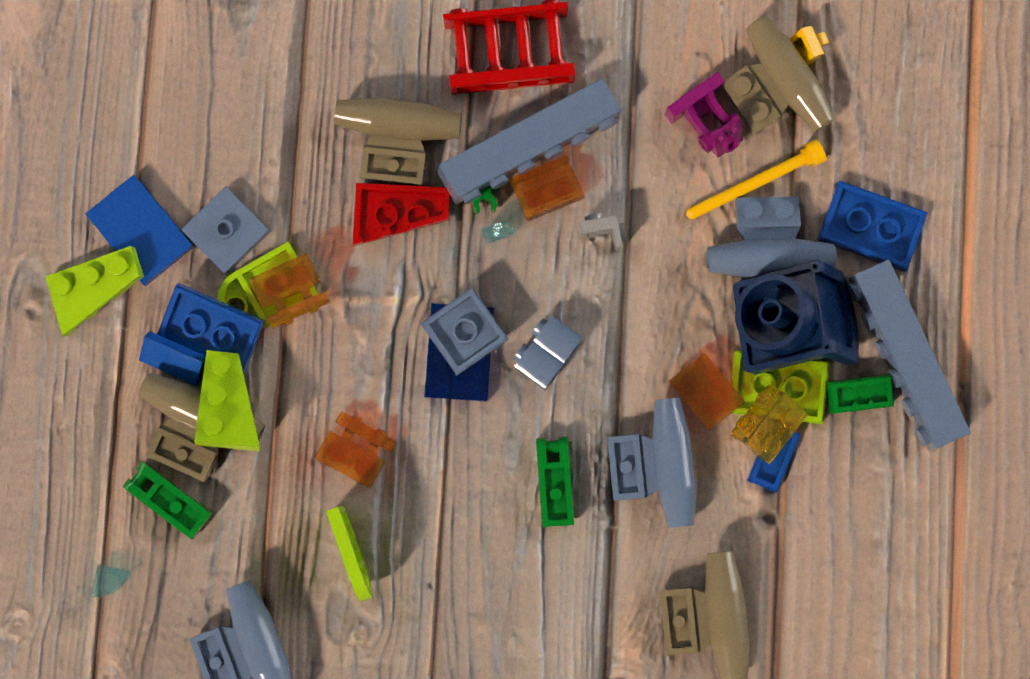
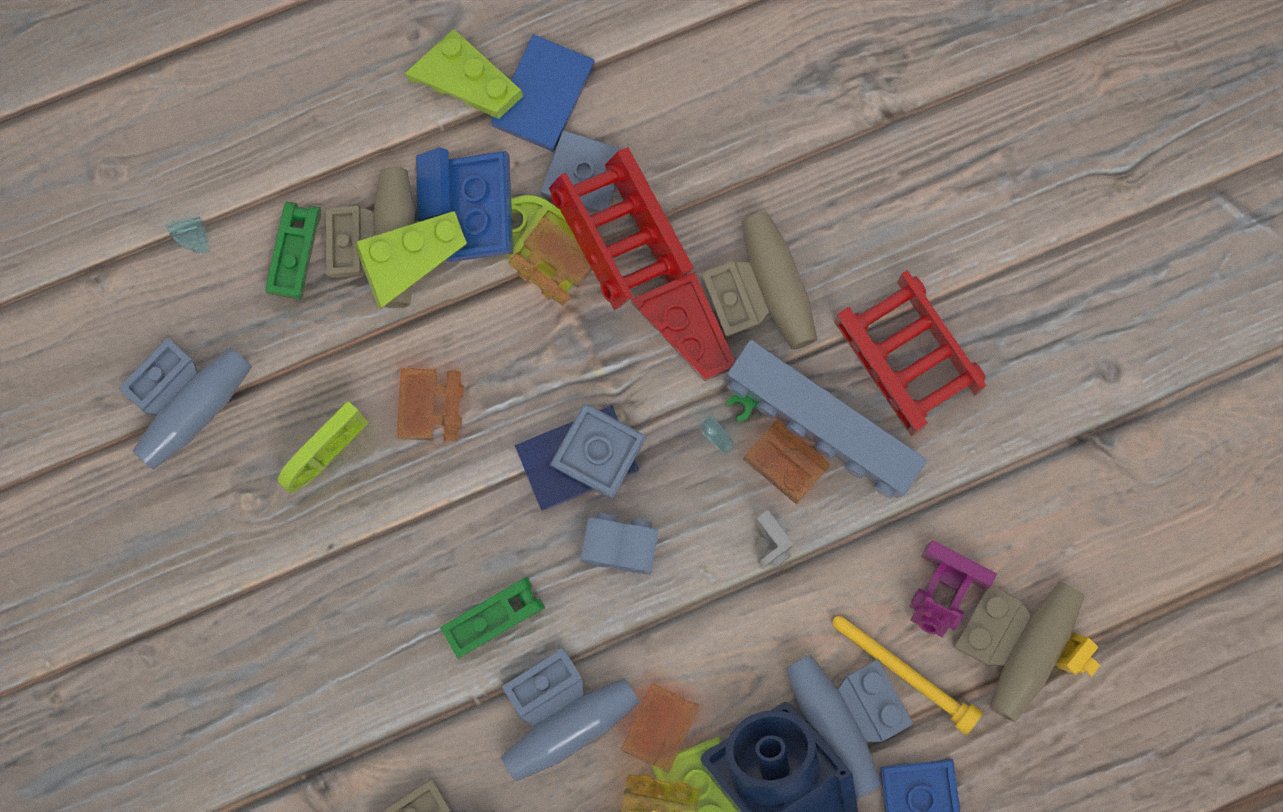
camera: 65 degrees right, 5 degrees down
none -> red fence [549,147,694,310]

